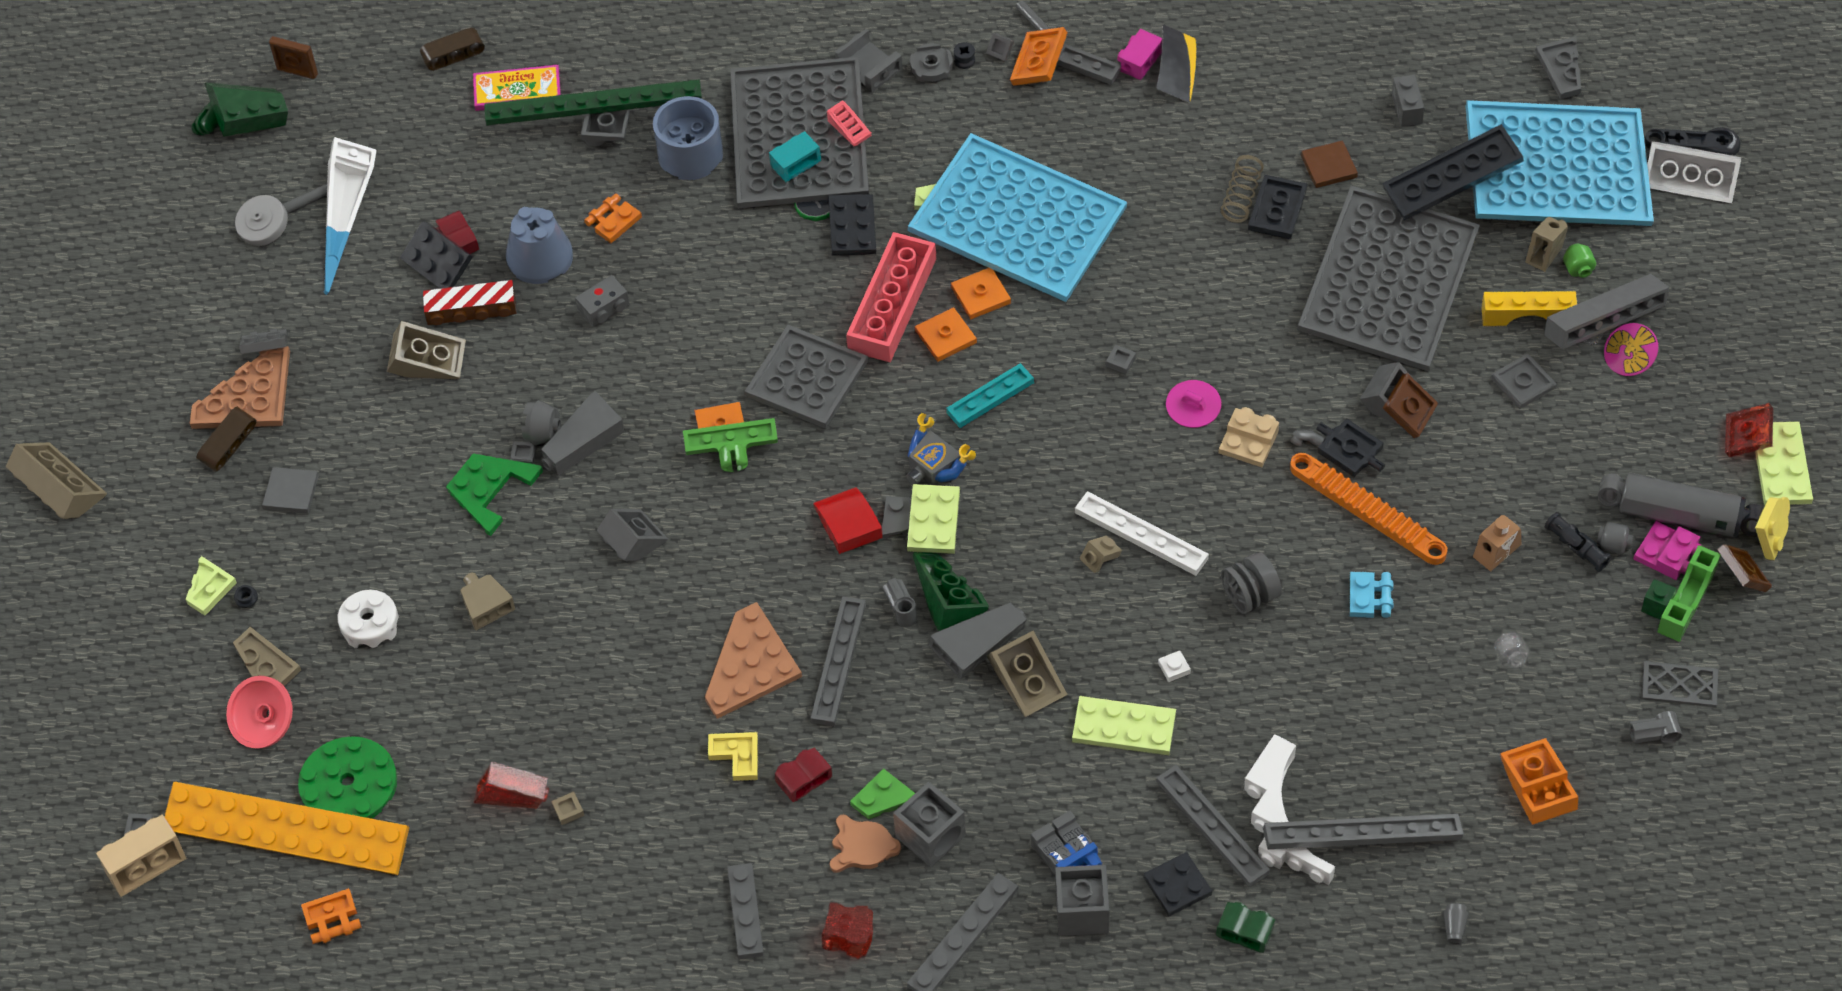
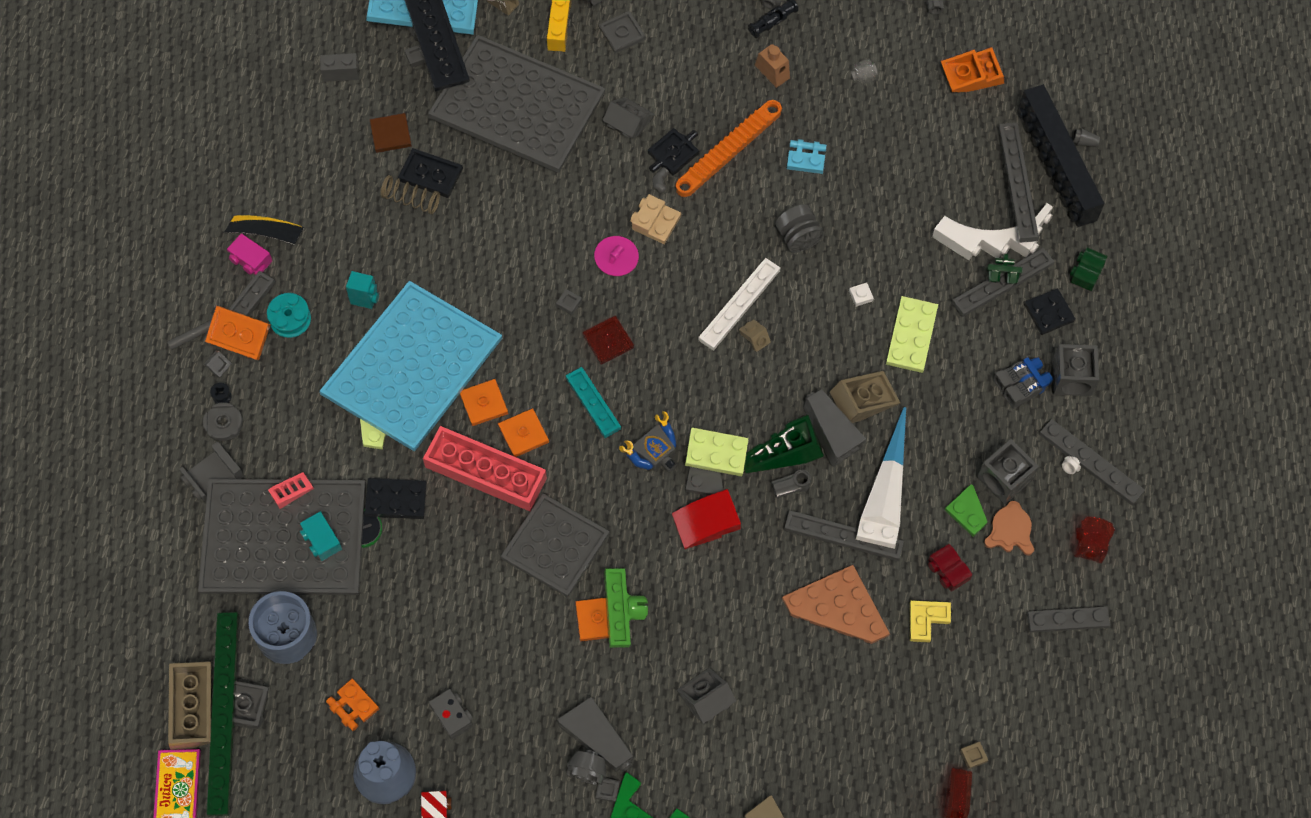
camera: 90 degrees left, 10 degrees up
reddish brown tile [1383,373,1438,438] -> none
none -> dark tan slope [168,662,211,750]
none -> teal wheel [267,293,311,338]
none -> teal piece [346,271,379,309]
none -> clear red plate [583,315,634,365]
none -> white plate [856,407,906,549]
none -> dark green hips [986,253,1023,285]
none -> black brick [1017,84,1105,228]
none -> white plate [1062,456,1081,474]

